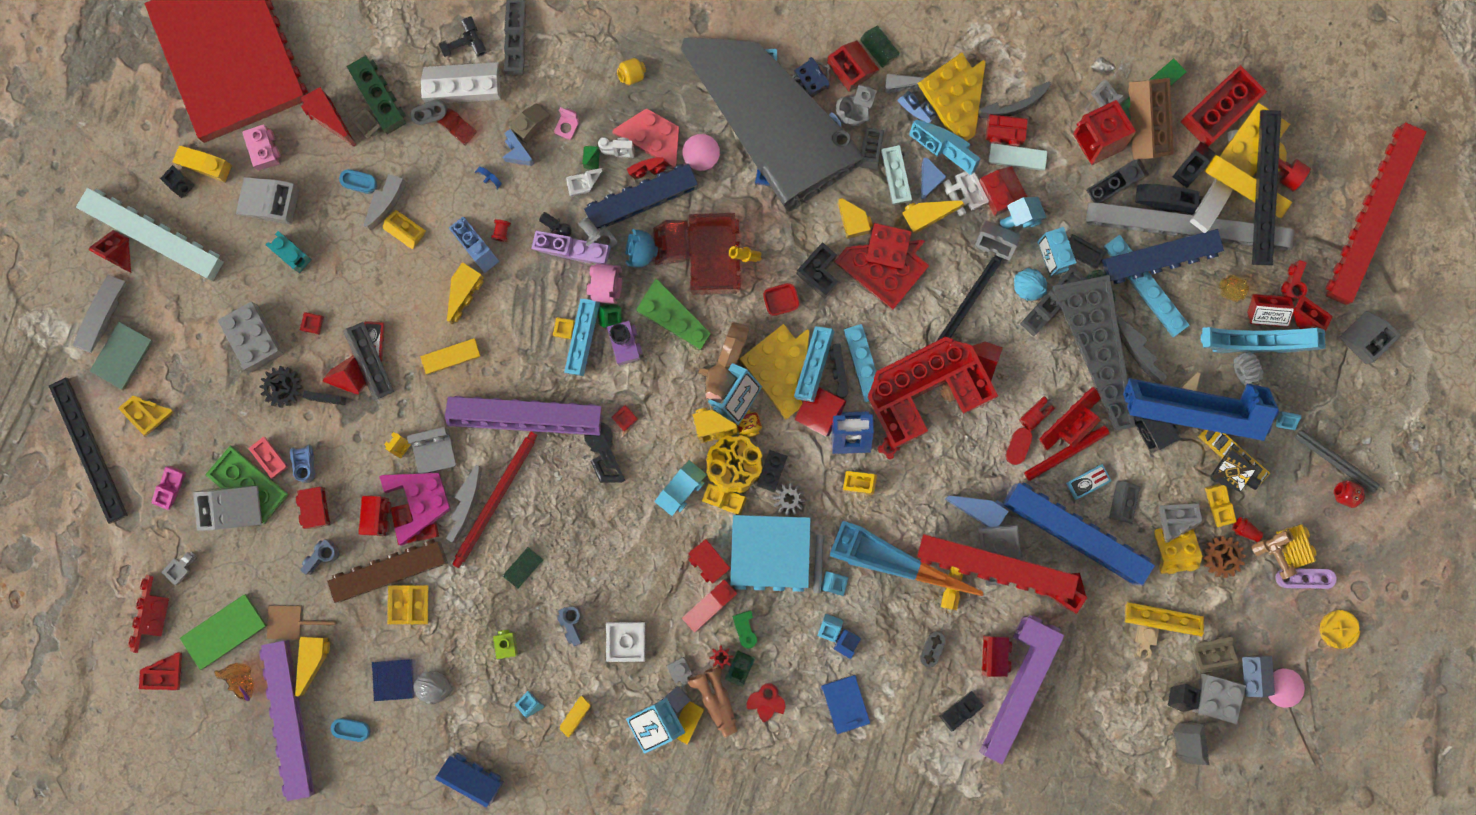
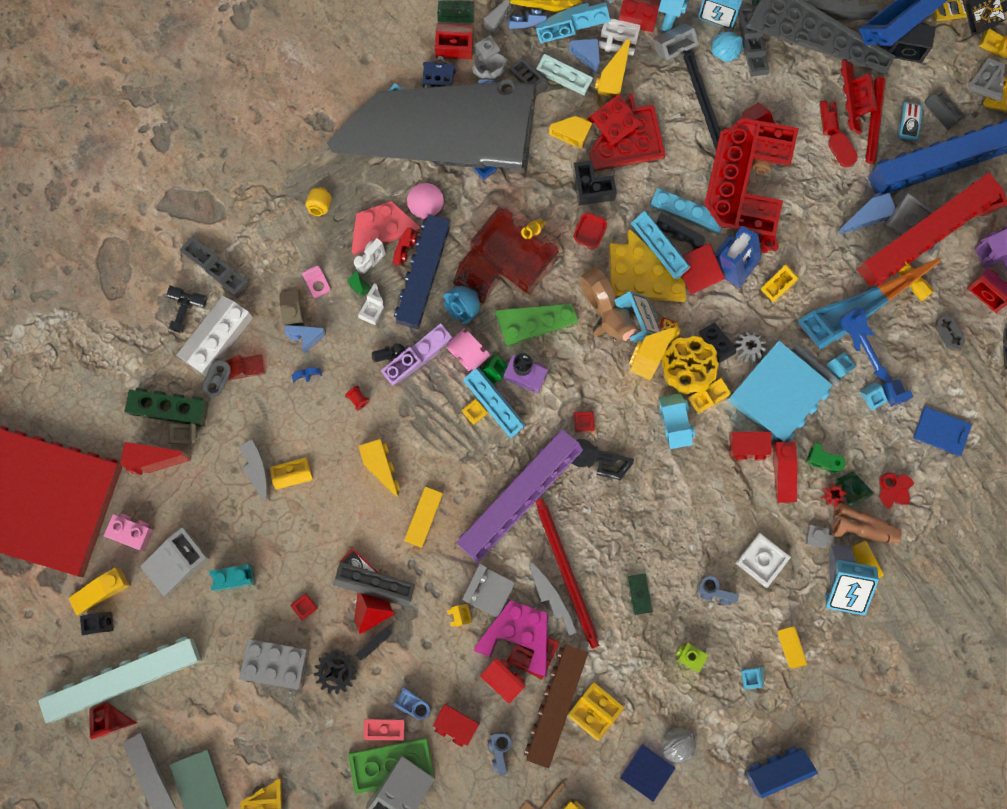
camera: 55 degrees left, 5 degrees down
dark azure tile [339,169,377,194] -> none
medium blue slope [449,216,500,273] -> none
light grey bracket [578,216,618,247] -> none
none -> blue piece [840,308,892,383]

